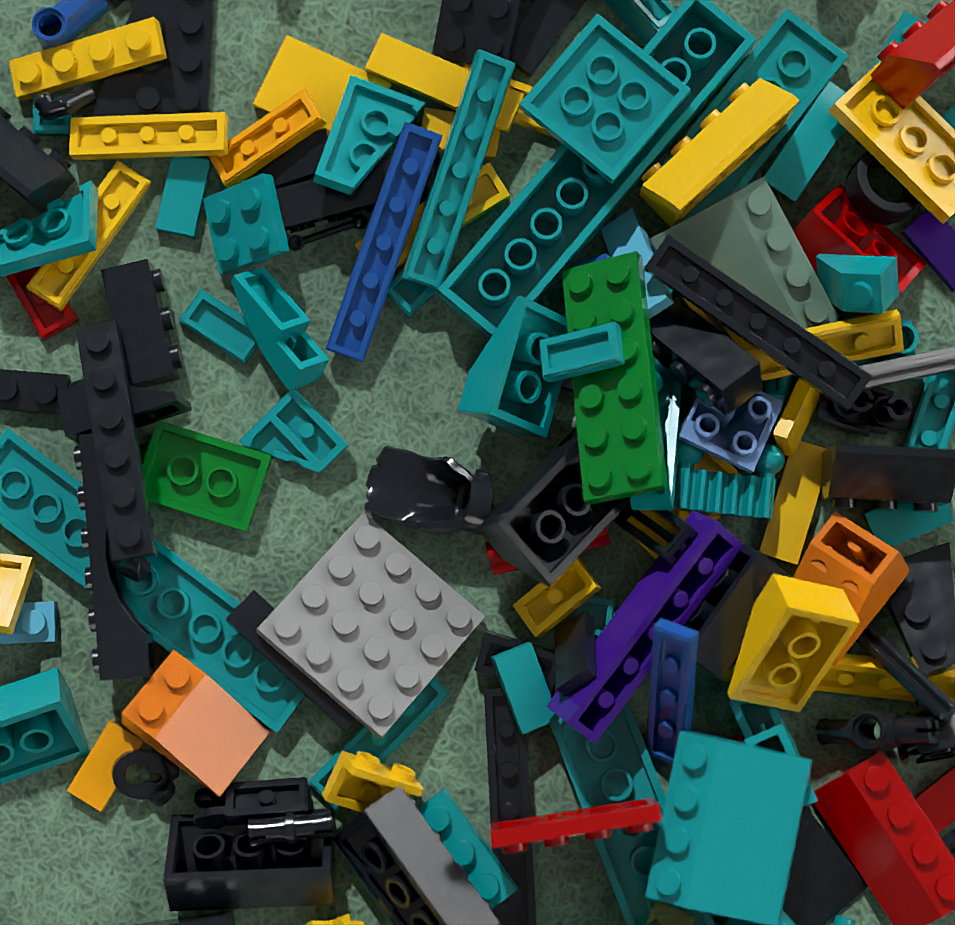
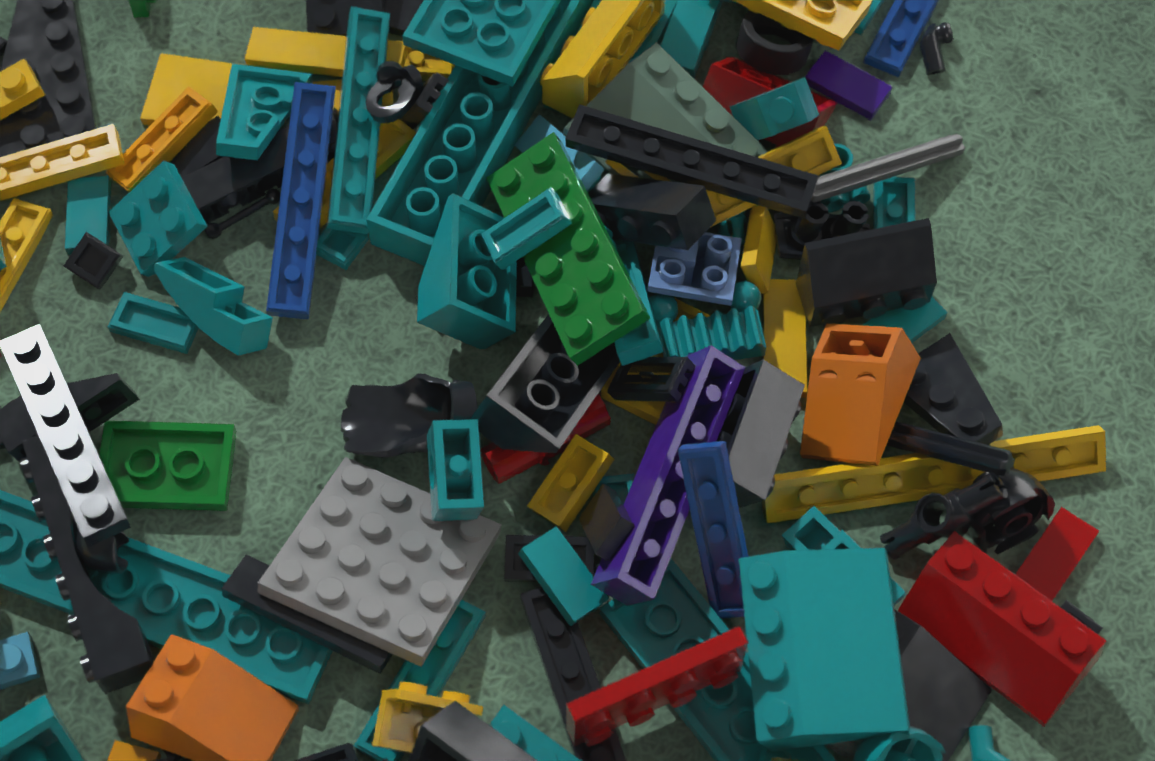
camera: 20 degrees left, 20 degrees down
black brick [101,259,184,388] -> none
teal wing [239,389,350,473] -> none
yellow slope [728,574,860,712] -> none
none -> black tile [63,232,123,290]
none -> black piece [366,61,423,123]
none -> black tile [400,73,449,129]
none -> teal brick [427,419,484,521]

